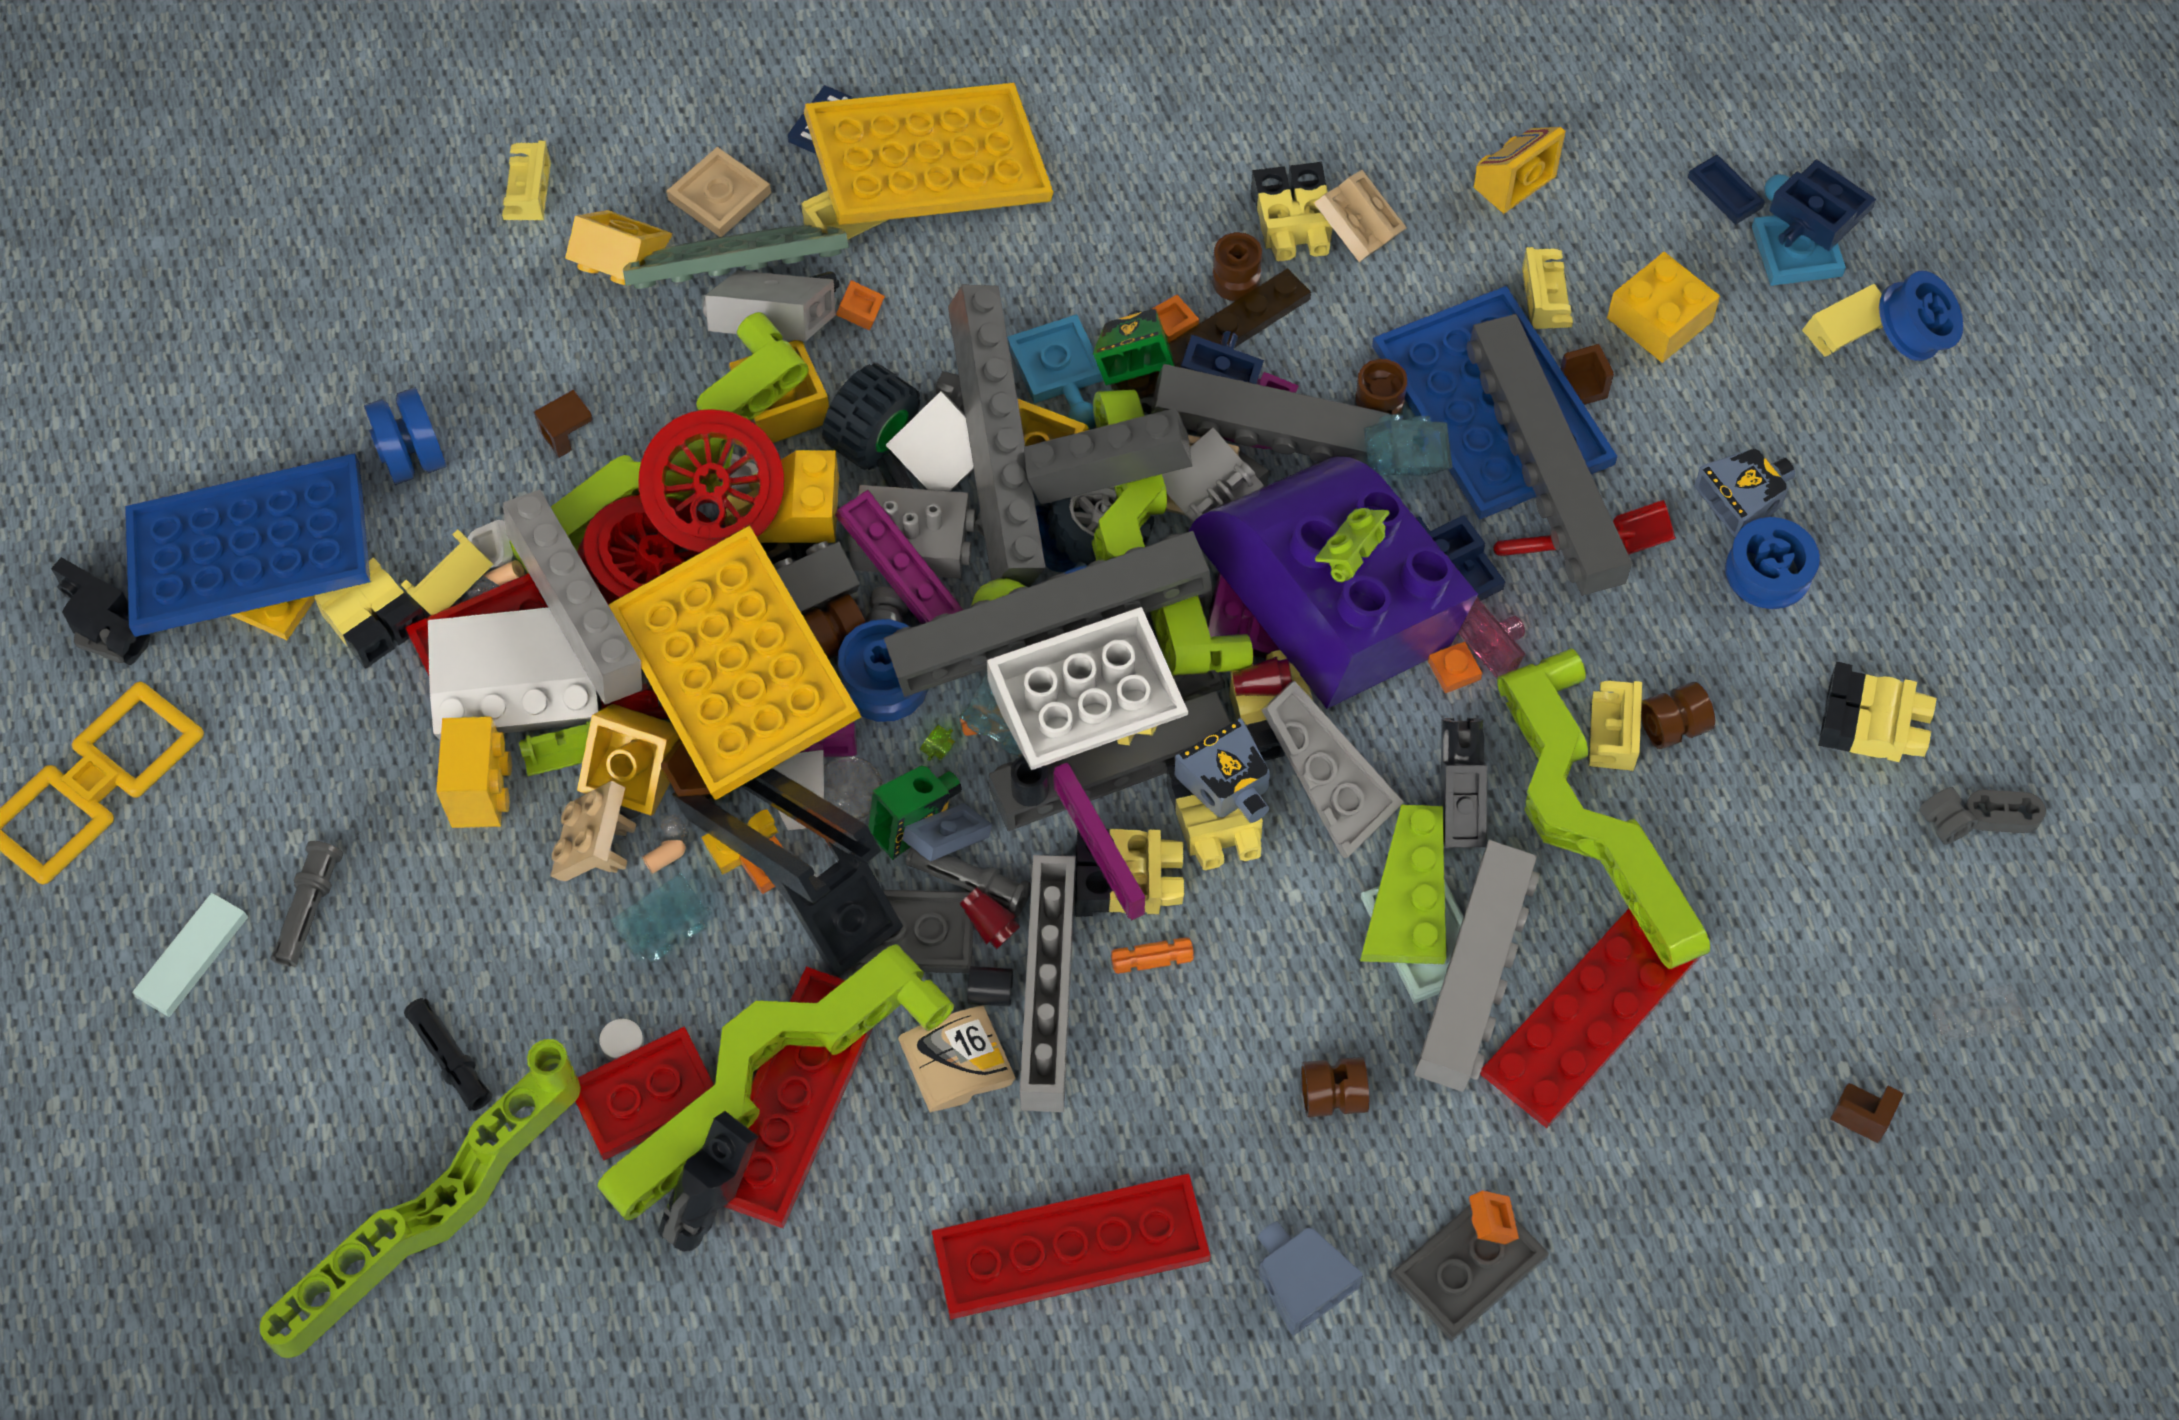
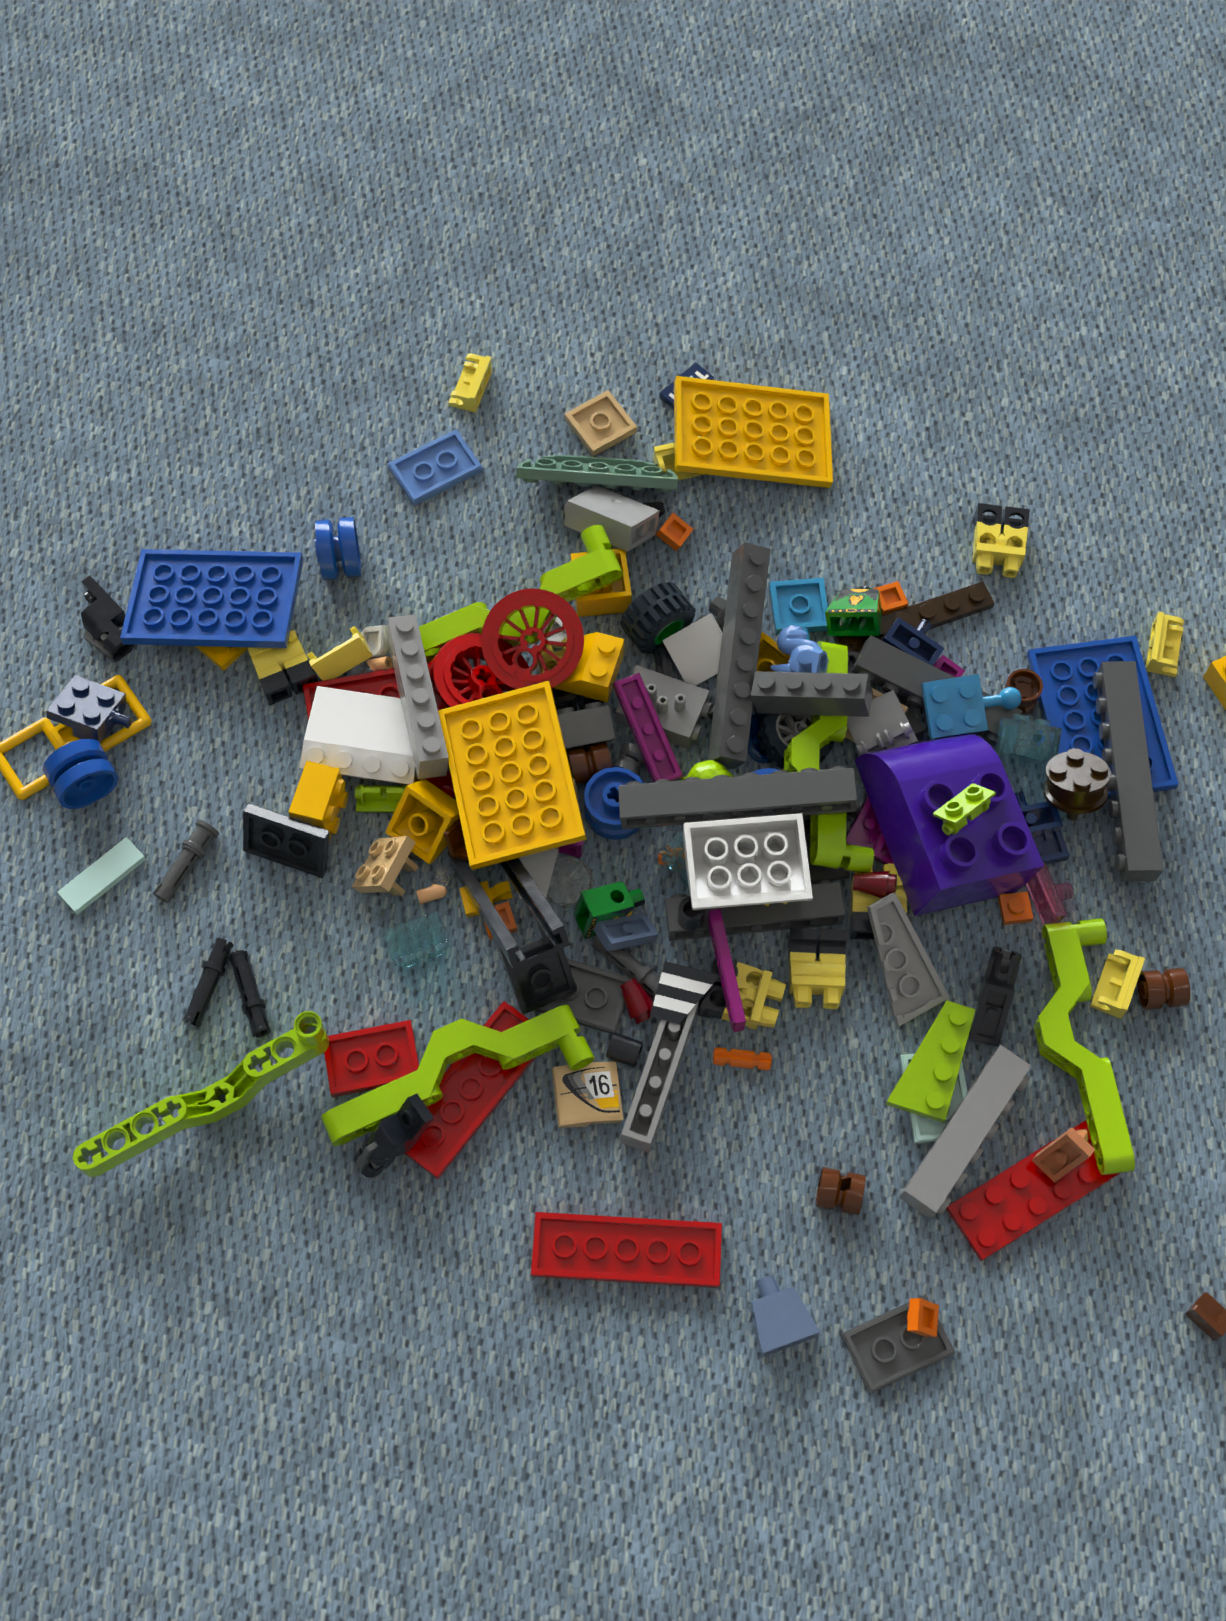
camera: 15 degrees right, 5 degrees up
reddish brown panel [534,390,593,458] -> none
yellow slope [565,210,673,286] -> none
white tile [599,1019,644,1061] -> none
clear neon green plate [919,724,956,761] -> none
sand blue torso [1174,718,1270,823] -> none
reddish brown wheel [1212,232,1262,301] -> none
tan slope [1314,170,1406,262] -> none
yellow slope [1473,127,1566,214] -> none
red piece [1493,500,1676,556] -> none
reddish brown panel [1560,344,1614,405] -> none
none -> blue wheel [42,739,119,809]
none -> plate [46,675,133,743]
none -> black pin [182,938,234,1027]
none -> black plate [243,803,329,878]
none -> medium blue tile [388,429,483,506]
none -> sticker [650,961,720,1024]
none -> medium blue animal [770,625,829,673]
none -> dark azure plate [921,674,1022,740]
none -> nougat tile [1032,1127,1095,1183]
none -> dark brown wheel [1043,748,1111,821]

